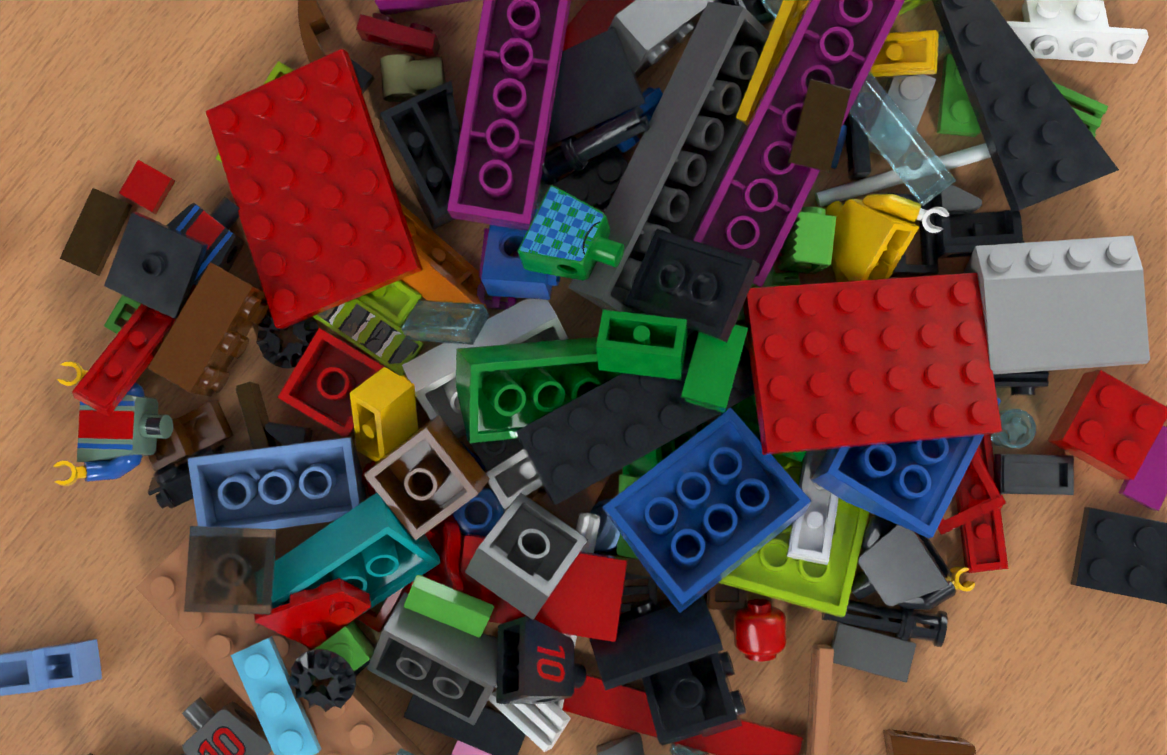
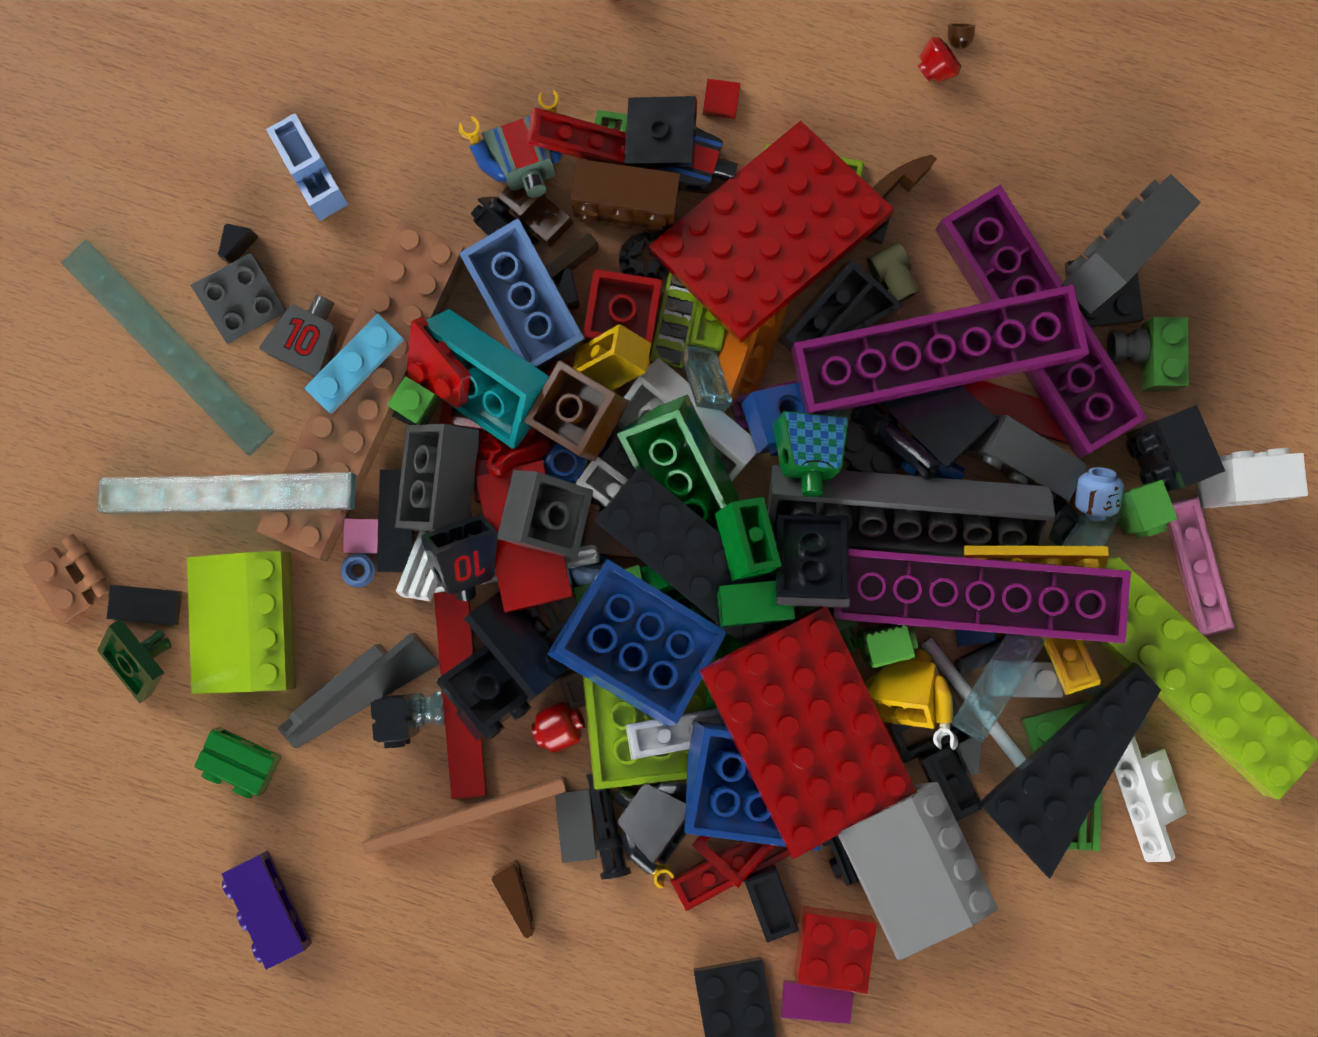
camera: 65 degrees right, 0 degrees up
dark brown tile [60,188,132,276] -> none
clear smoke slope [184,526,277,615] -> none
black gear [289,649,356,712] -> none
dark red plate [356,13,440,58] -> none
bright green tile [404,575,494,638] -> none
dark brown tile [788,79,852,172] -> none
clear light blue wheel [991,409,1036,448] -> none

